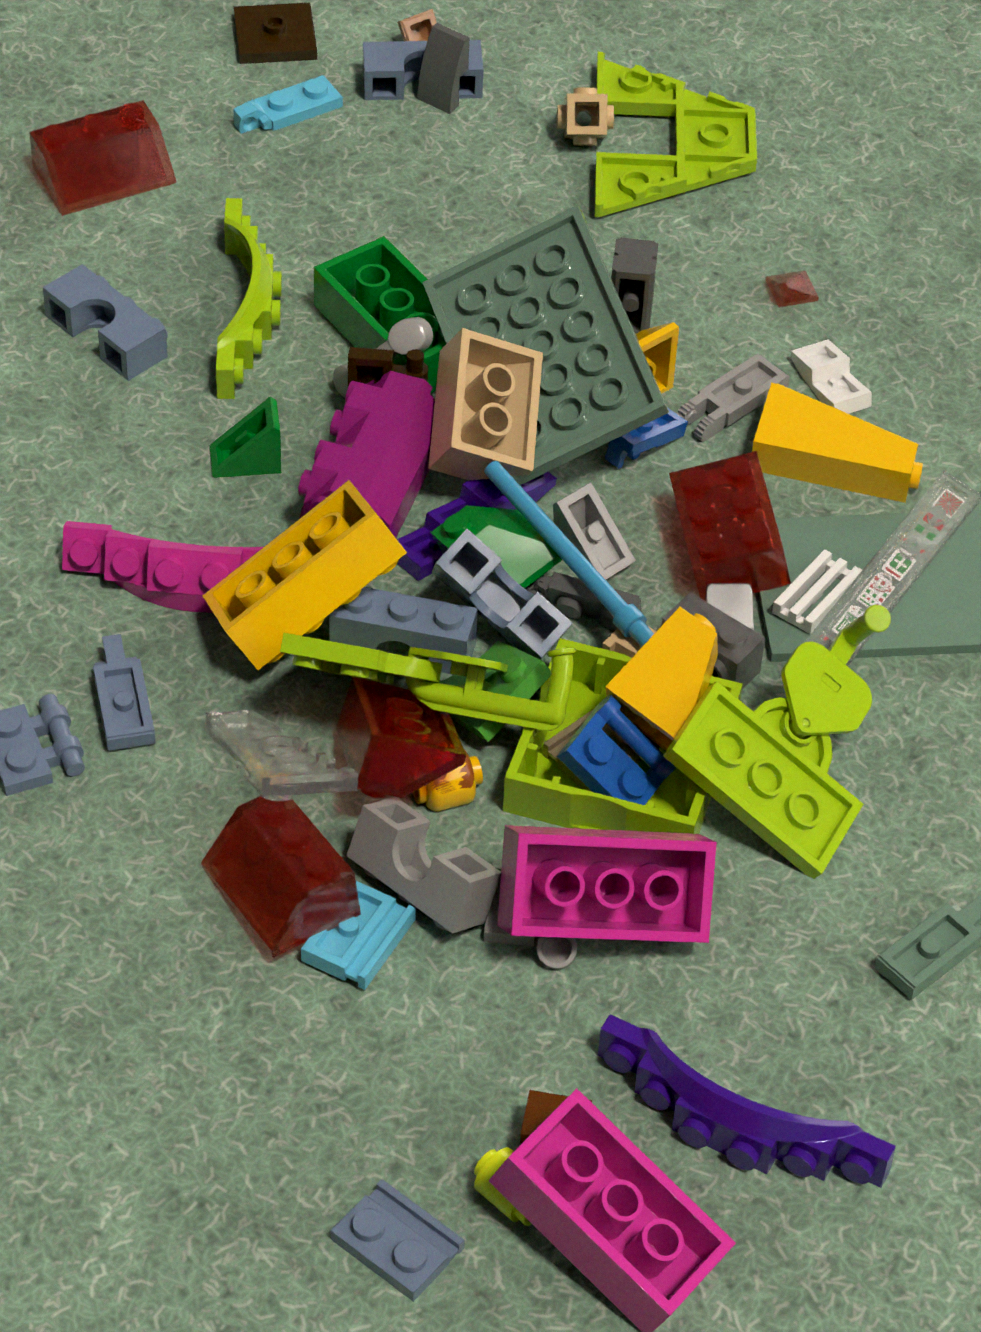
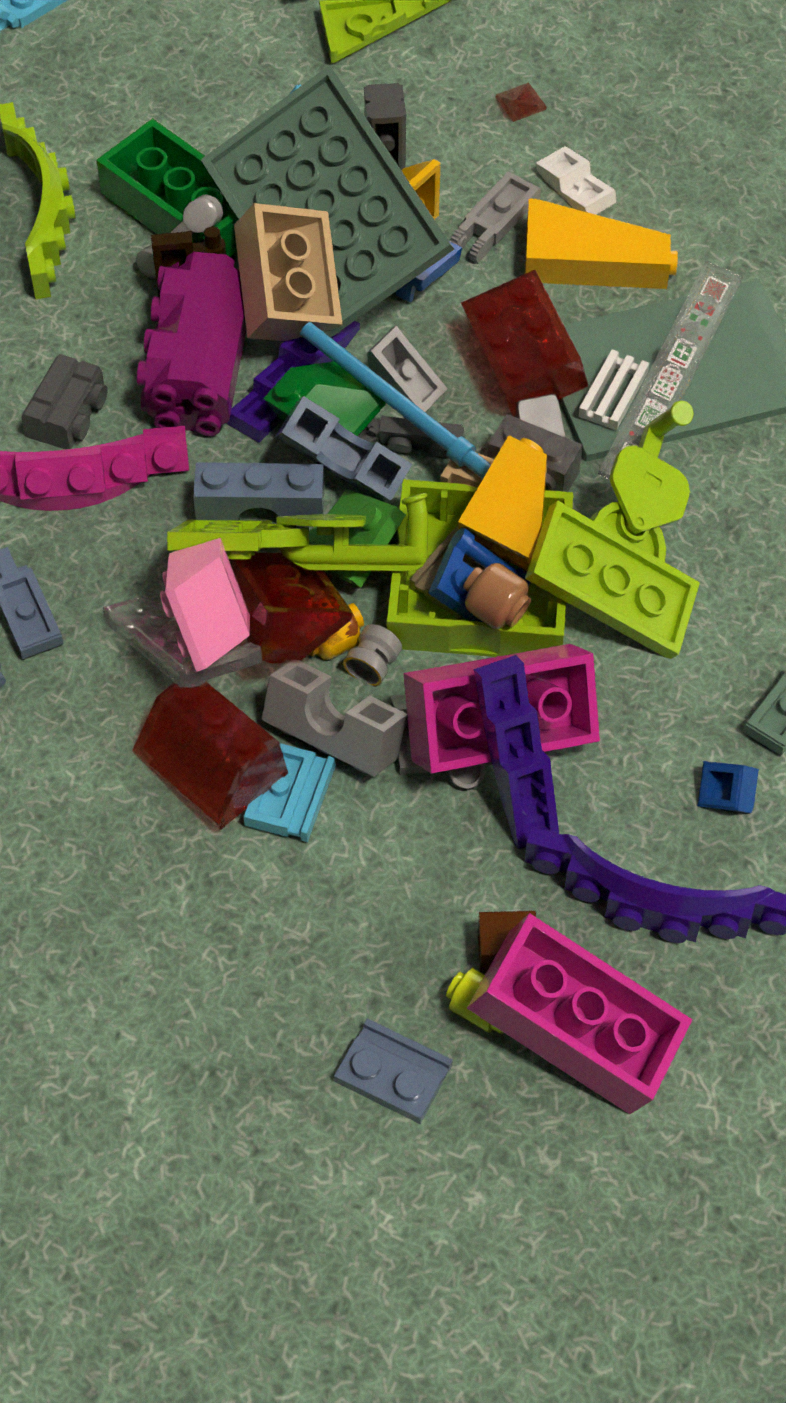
camera: 10 degrees left, 10 degrees up
yellow brick [203,480,407,670] -> none
green slope [209,396,281,478] -> none
none -> dark grey brick [21,354,108,450]
none -> bright pink slope [160,538,250,672]
none -> light grey wheel [343,624,402,686]
none -> medium nougat head [463,563,531,629]
none -> dark purple slope [474,655,559,849]
none -> blue slope [697,761,759,813]

